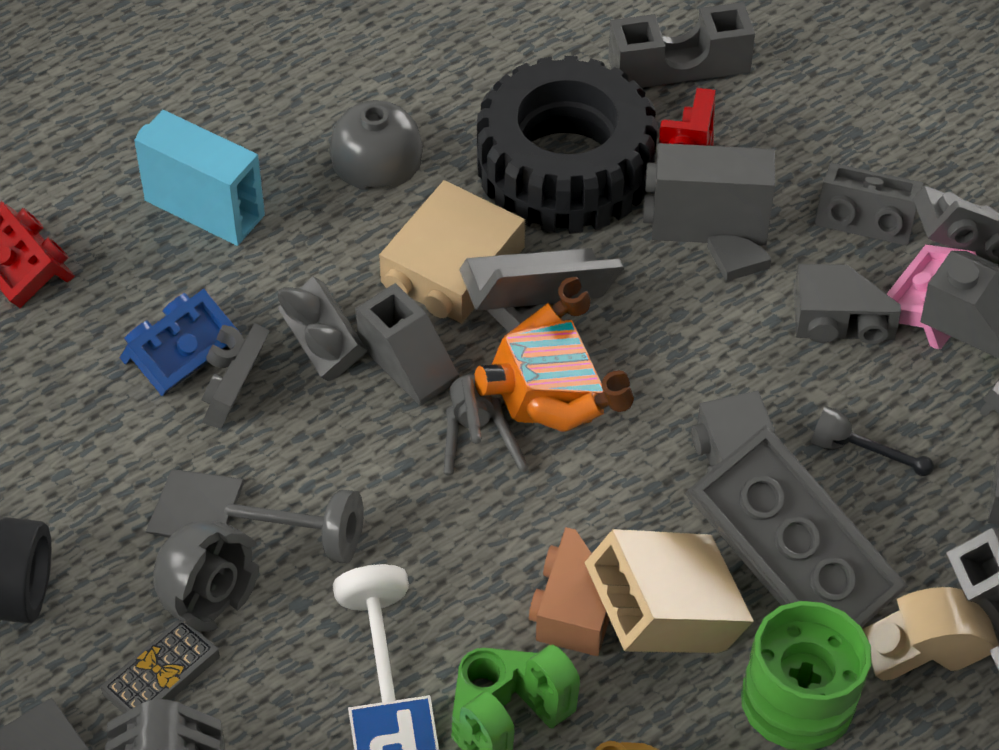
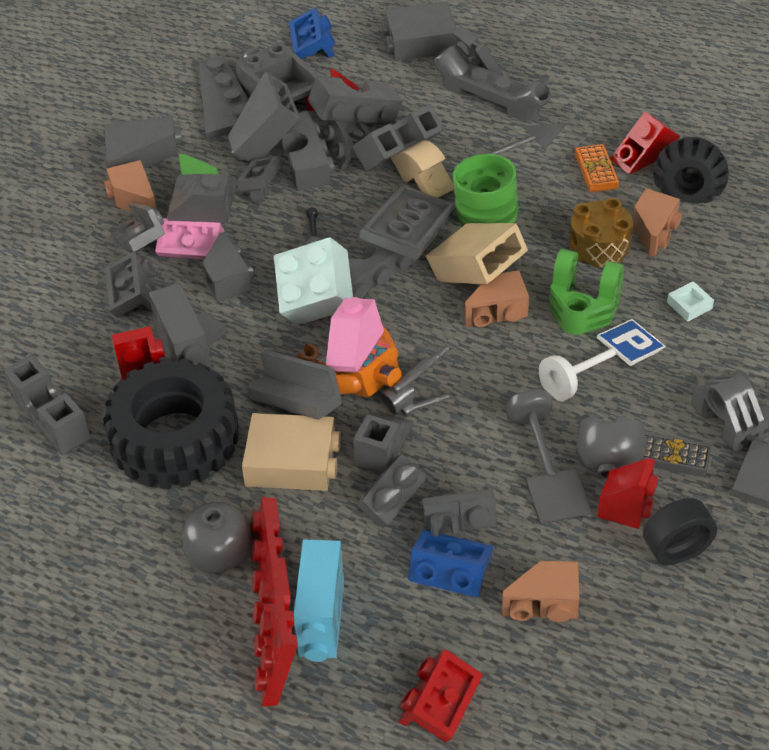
camera: 115 degrees left, 5 degrees down
none -> red wing [251,497,298,706]
none -> light aqua brick [274,237,353,324]
none -> bright pink slope [326,297,384,372]
none -> nougat slope [502,561,579,622]
none -> red slope [597,458,659,529]

